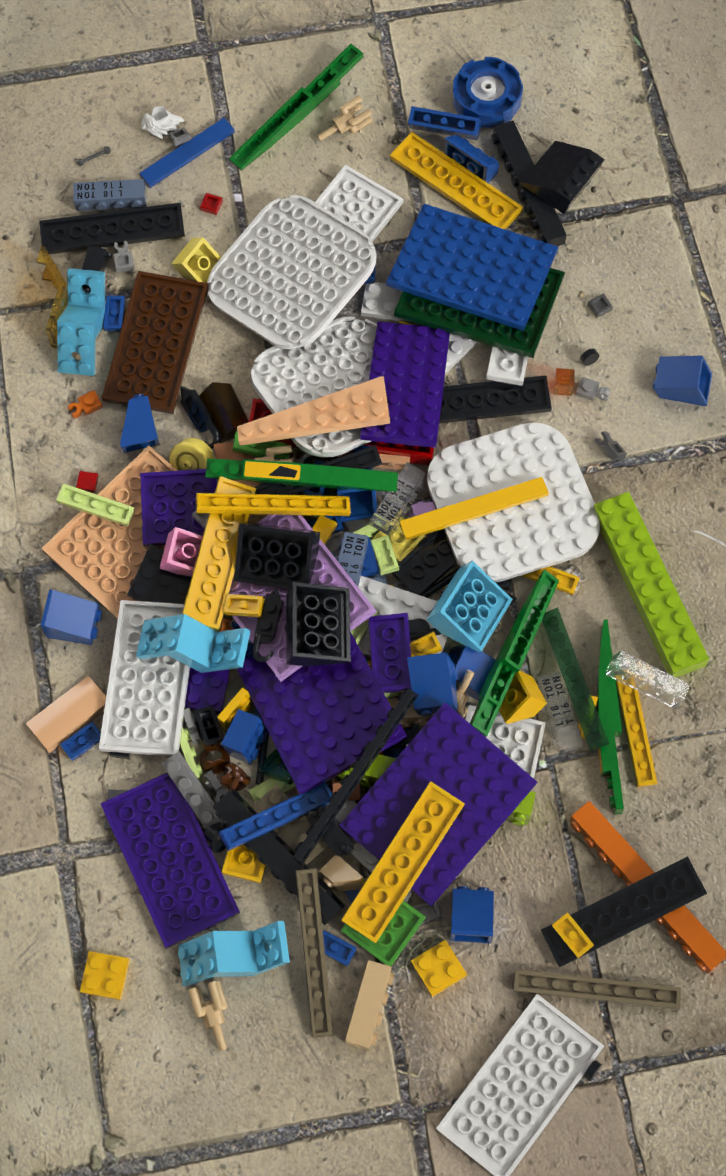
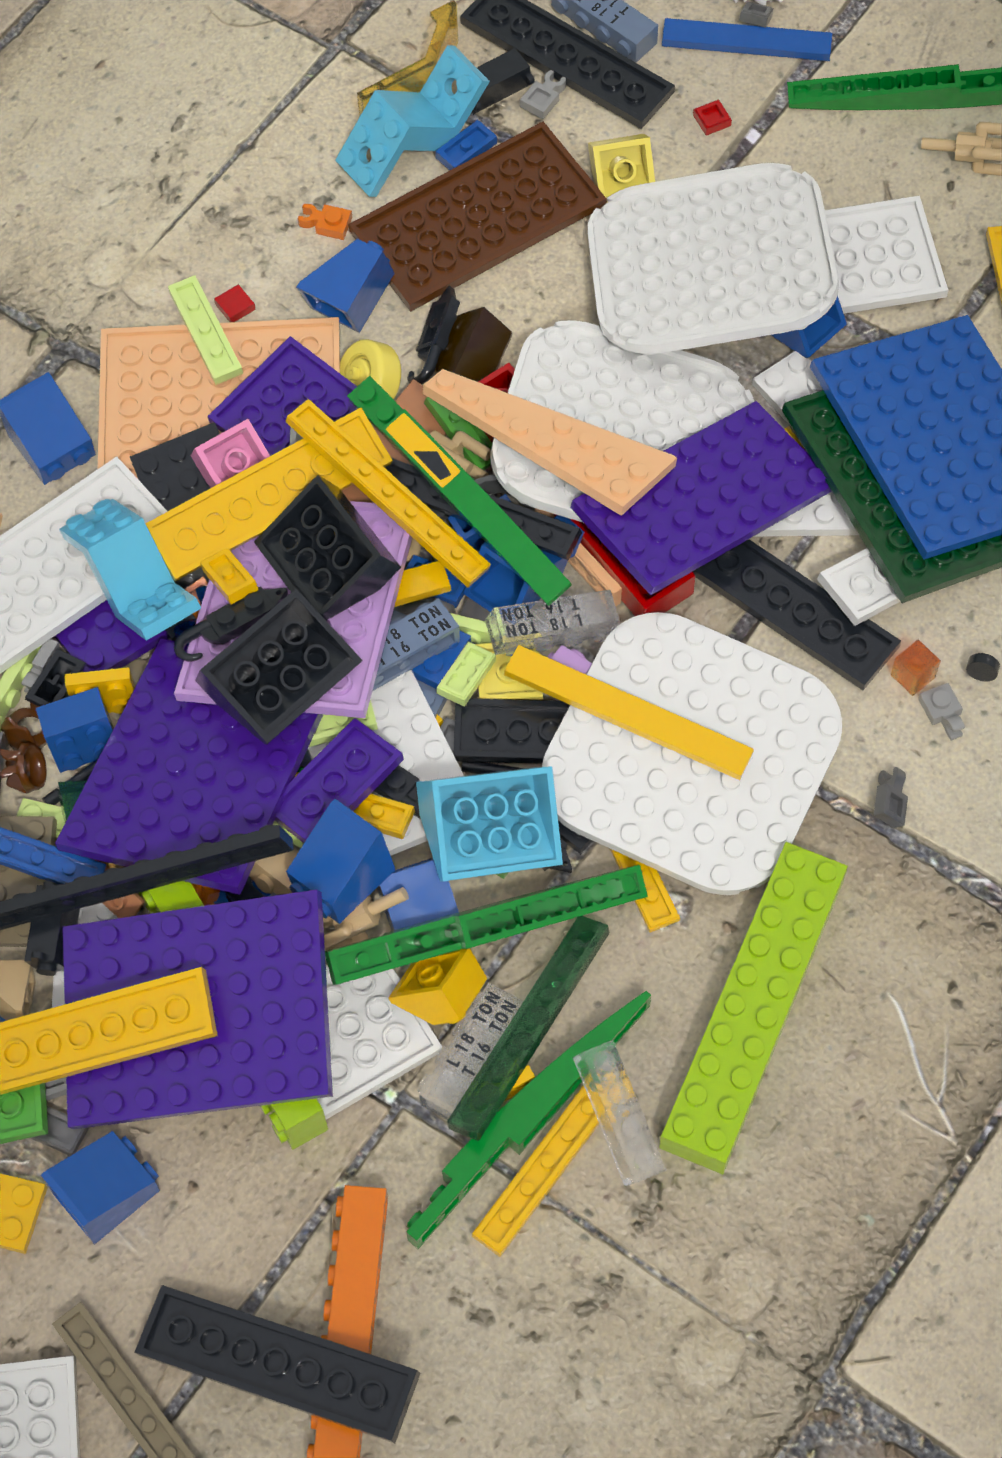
camera: 45 degrees right, 5 degrees down
yellow plate [552,912,594,958] -> none

